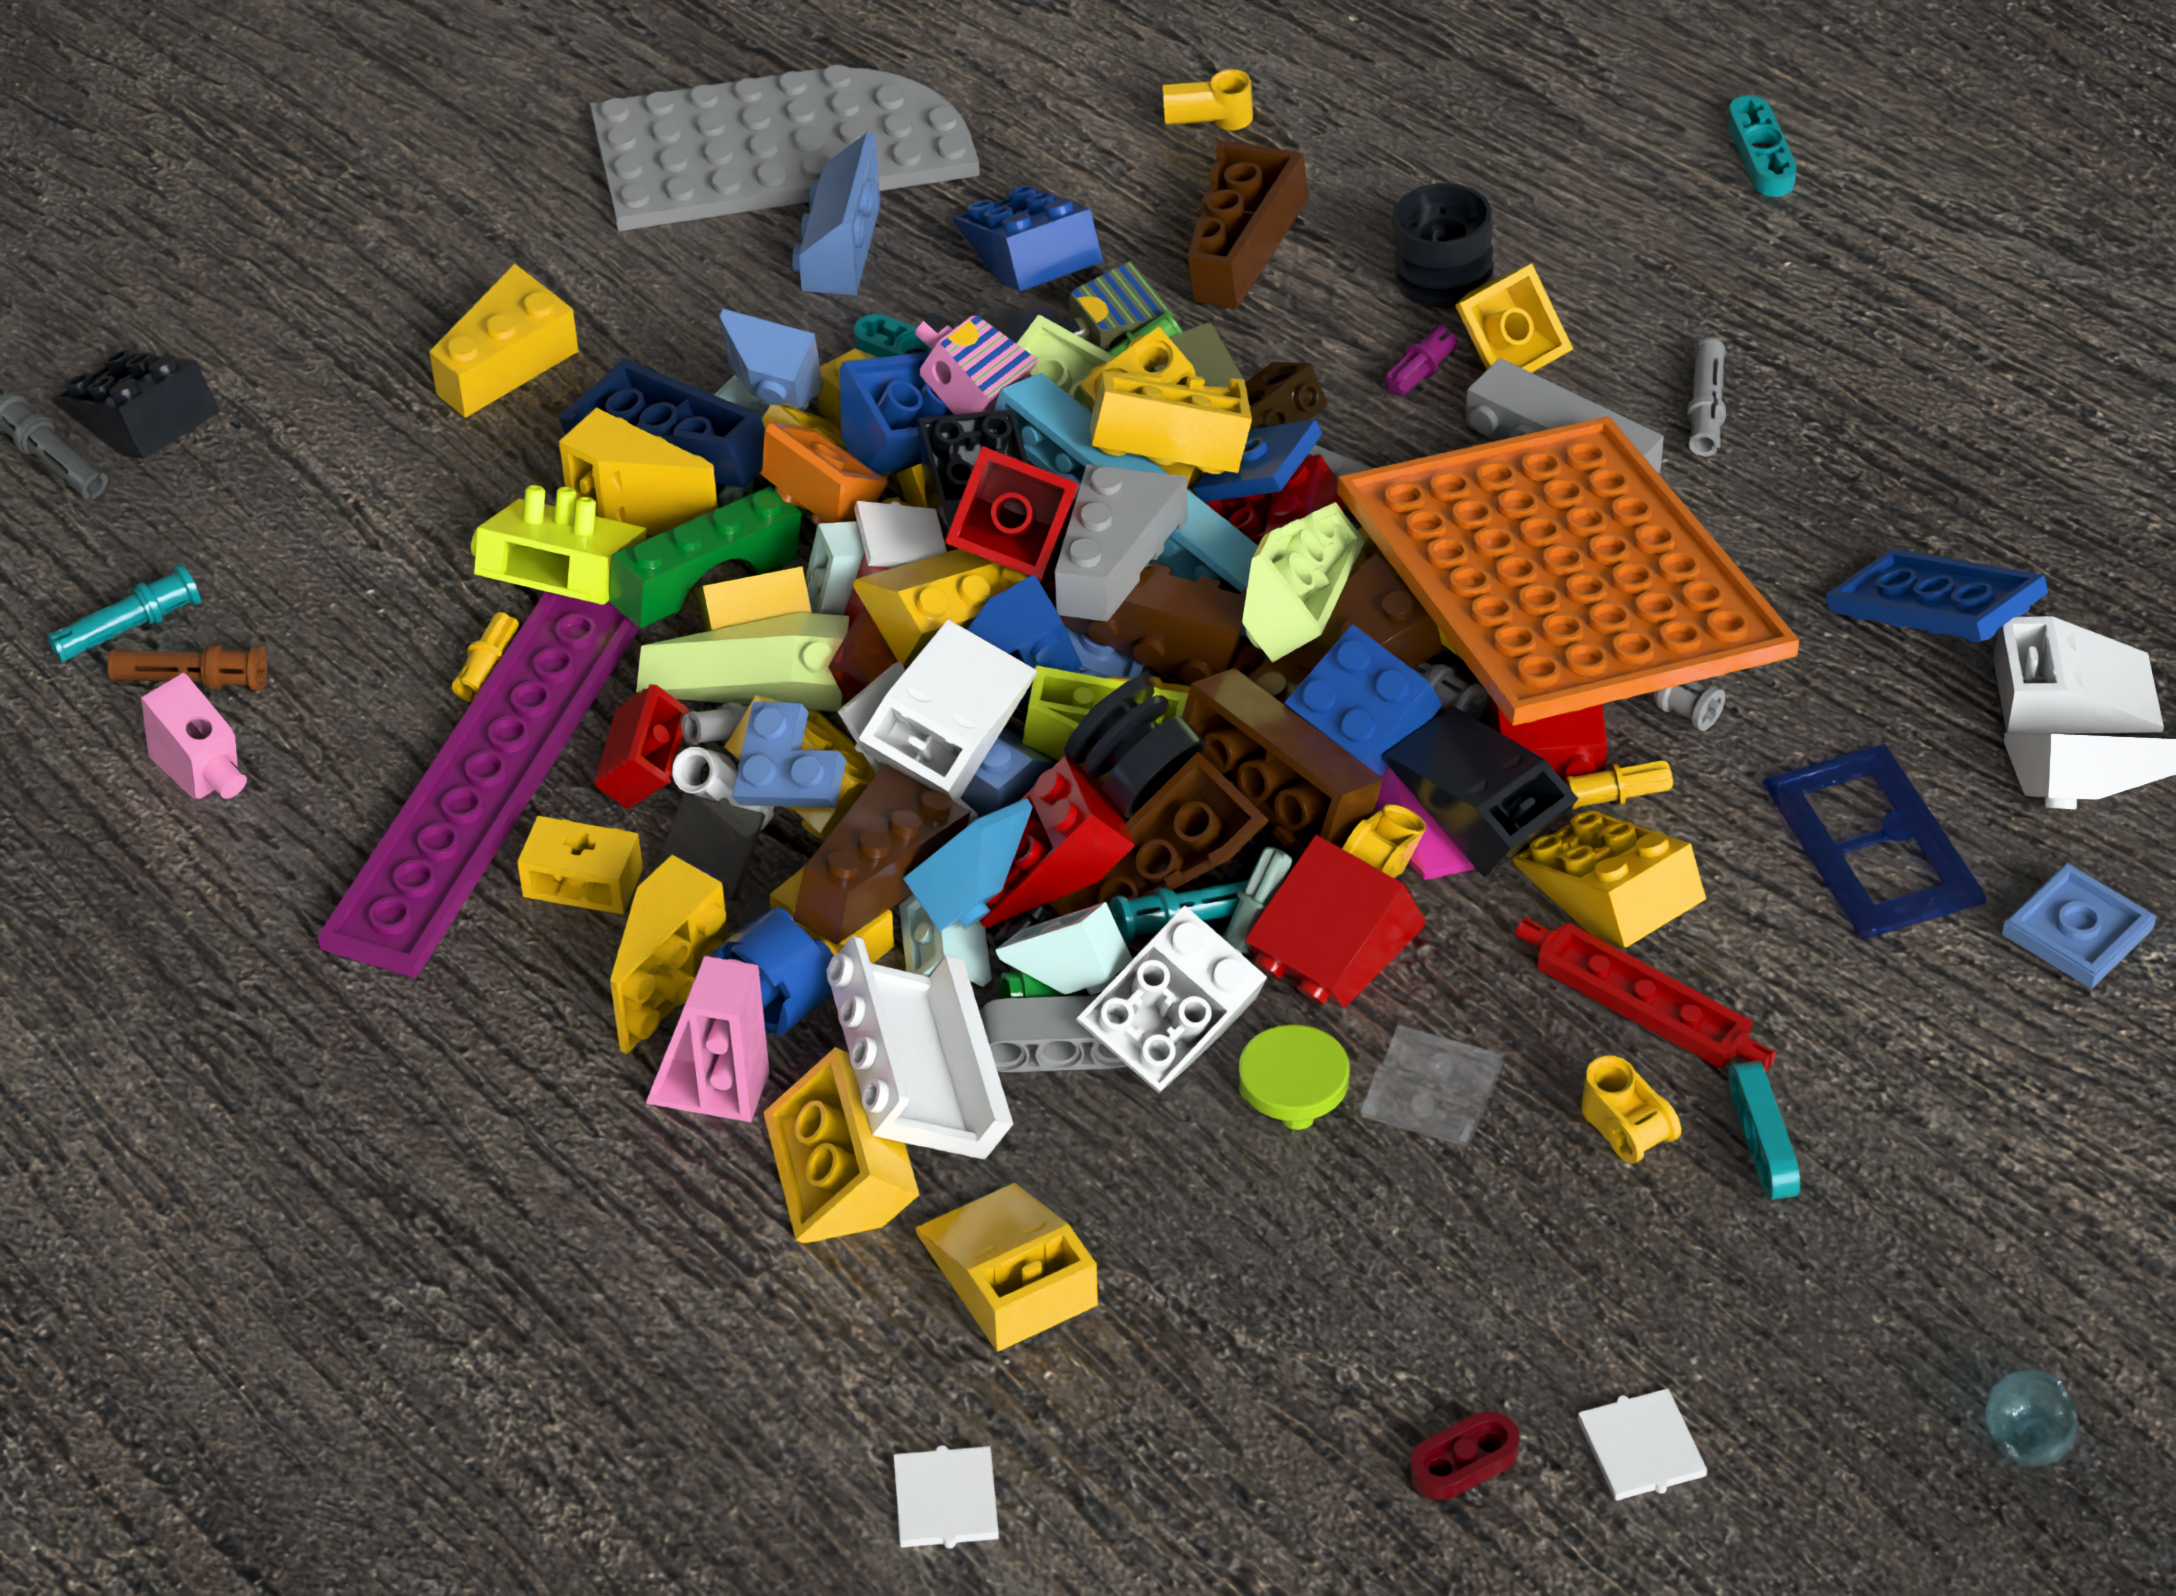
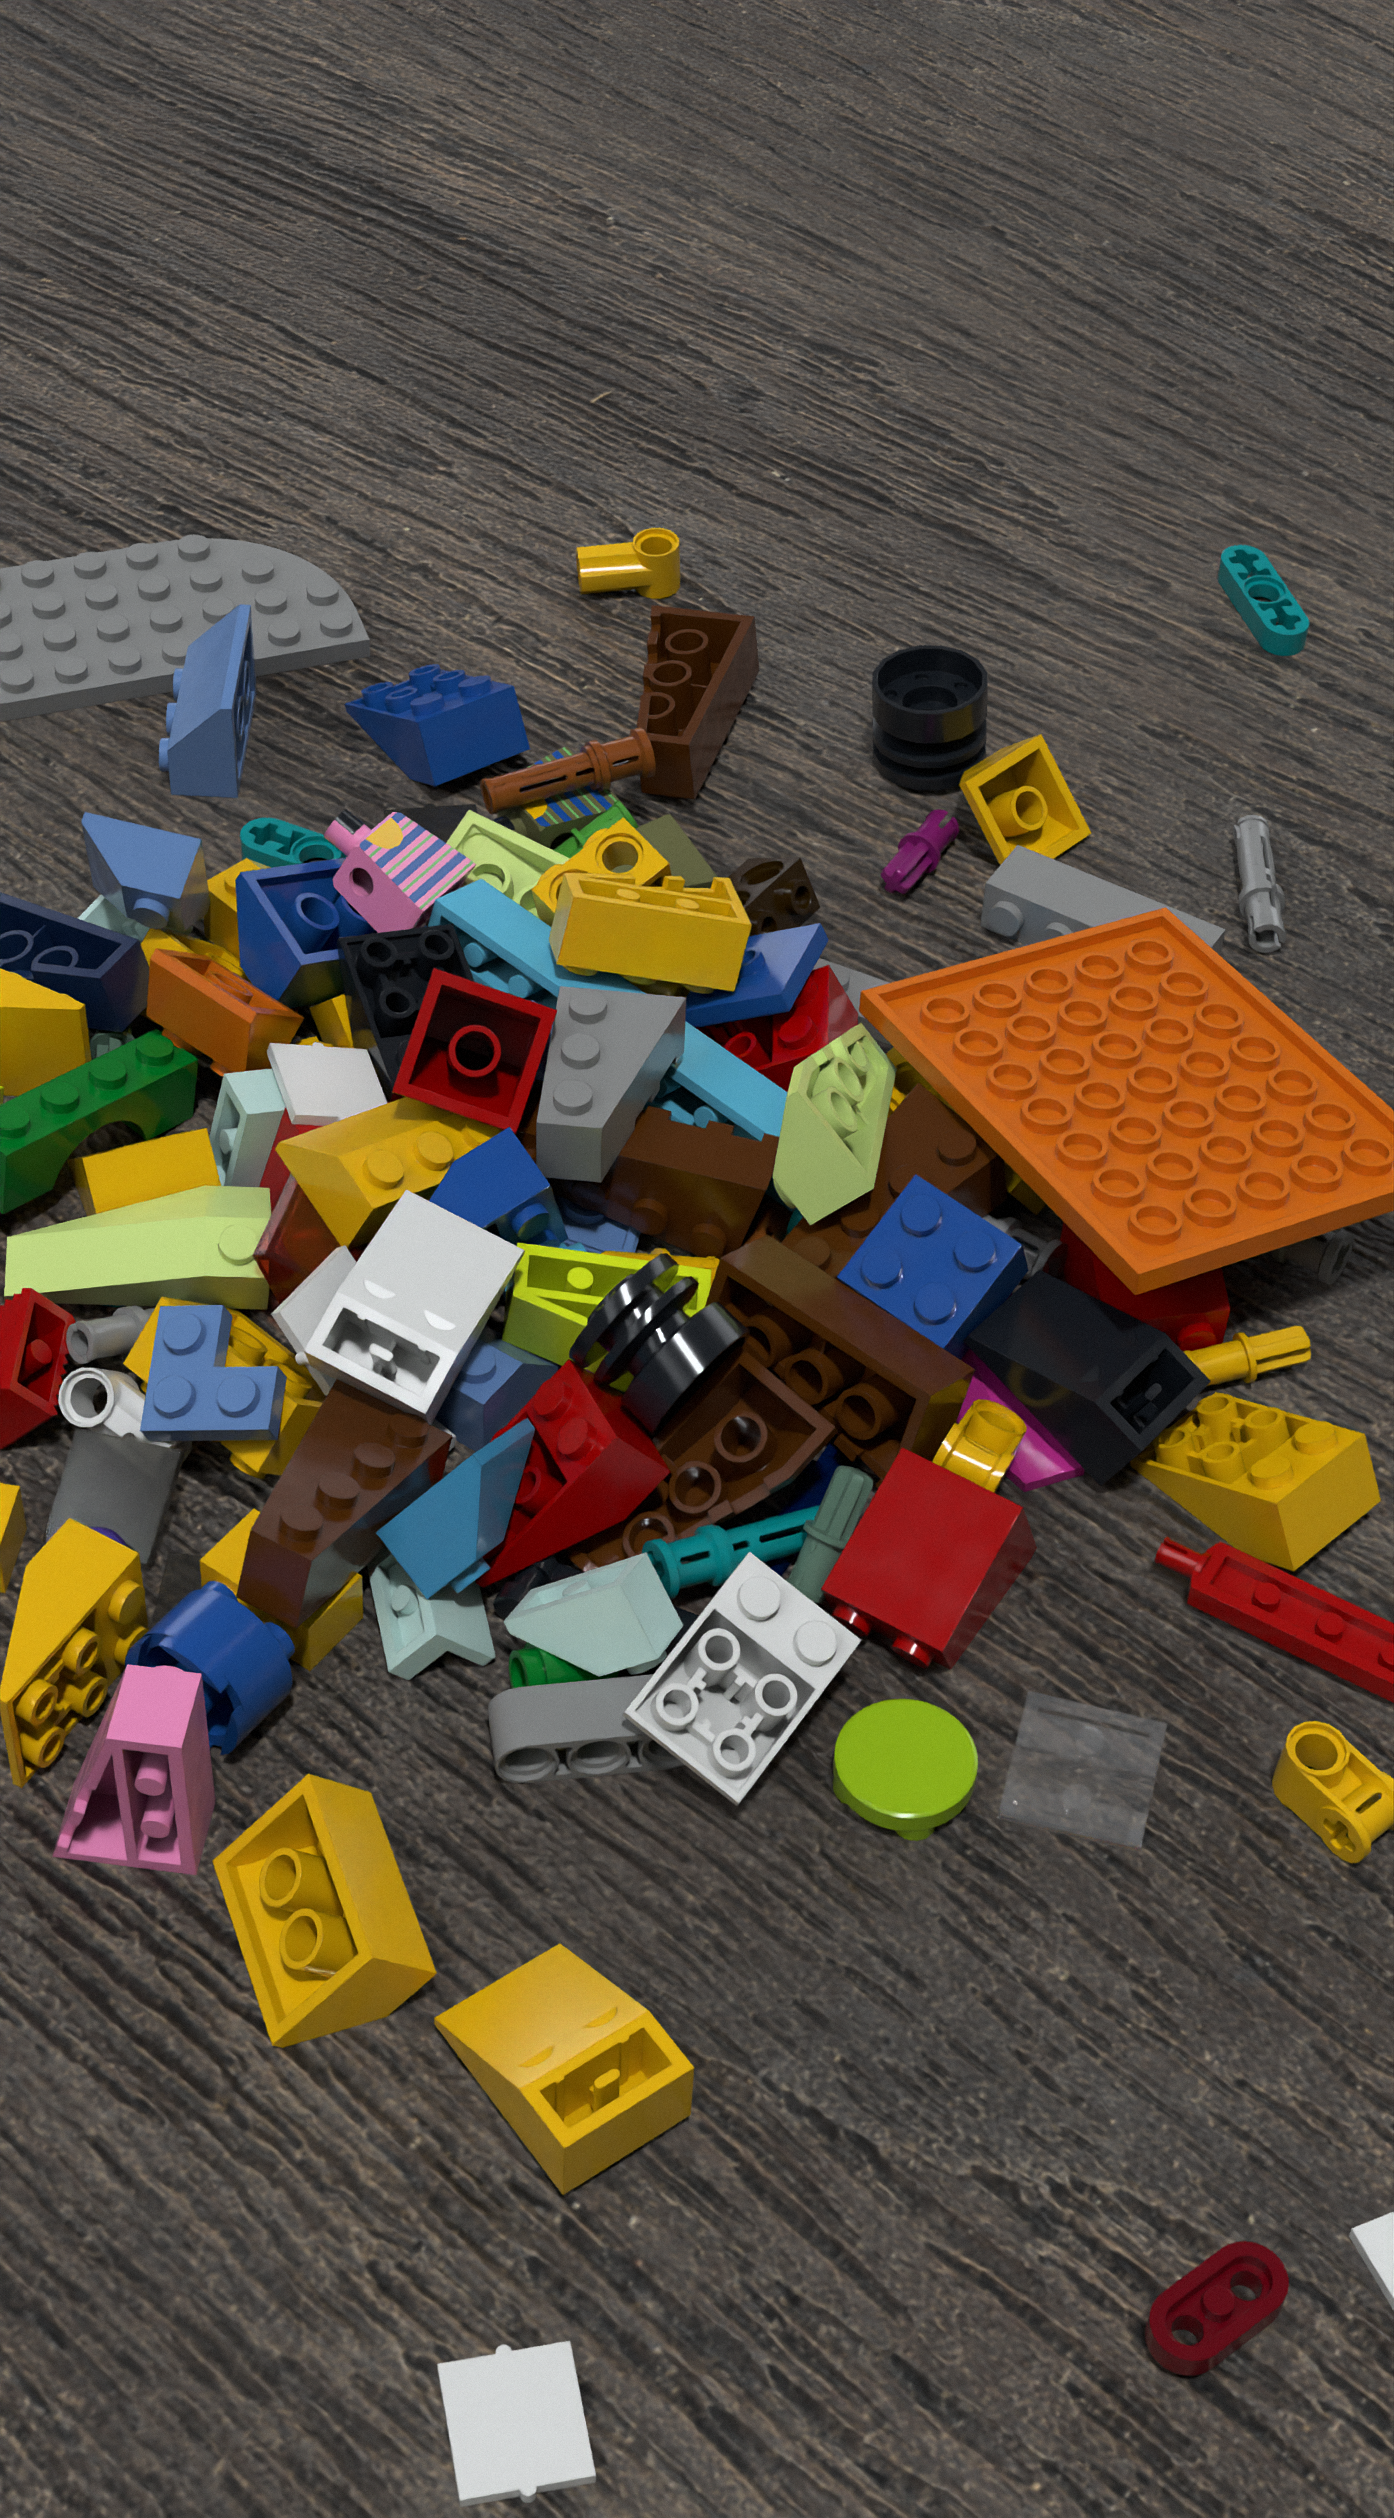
camera: 10 degrees left, 0 degrees up
white panel [826,936,1013,1159] -> none
none -> dark orange pin [480,727,656,815]

